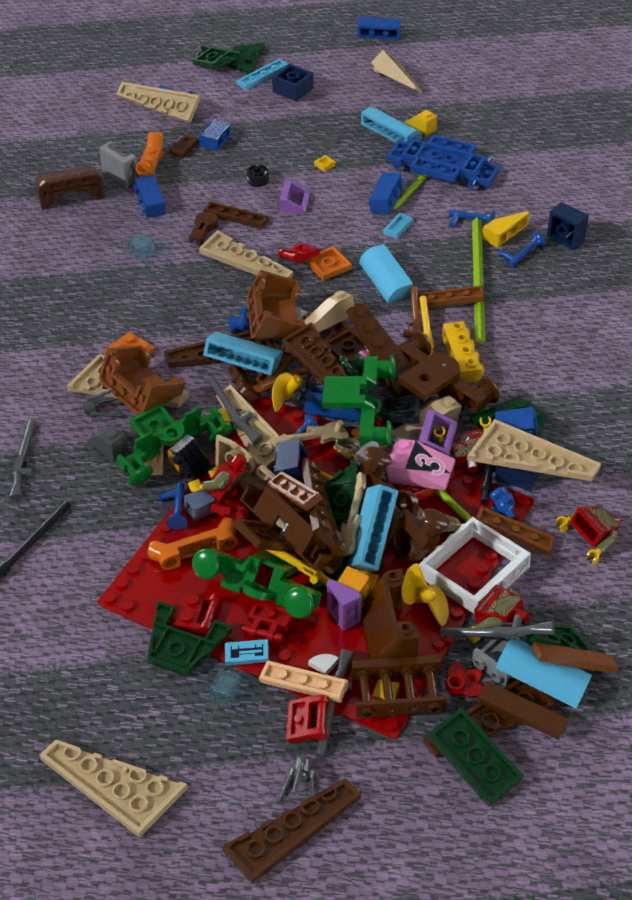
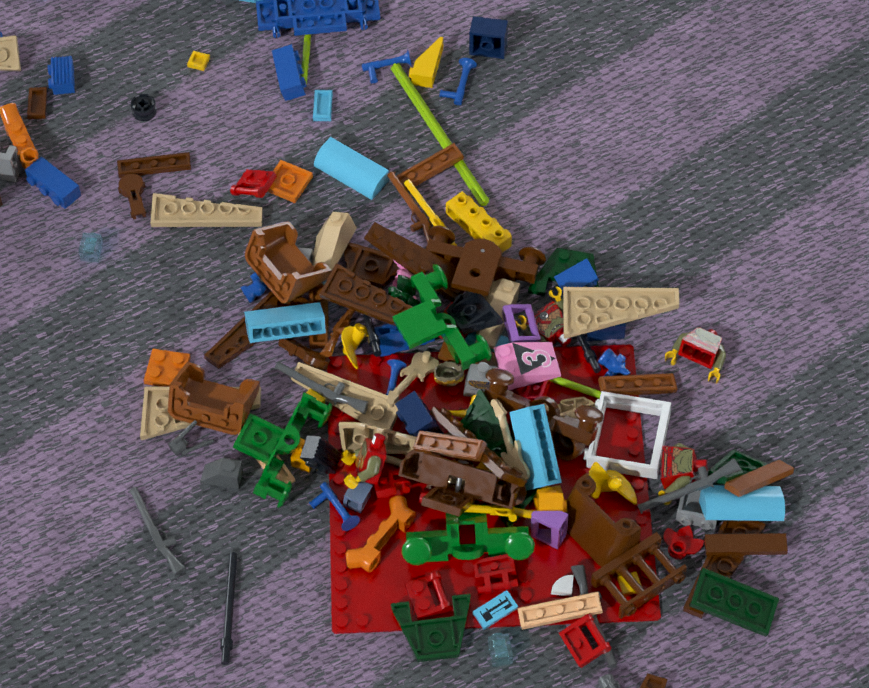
camera: 30 degrees left, 10 degrees up
medium lavender tile [280,180,310,214] -> none

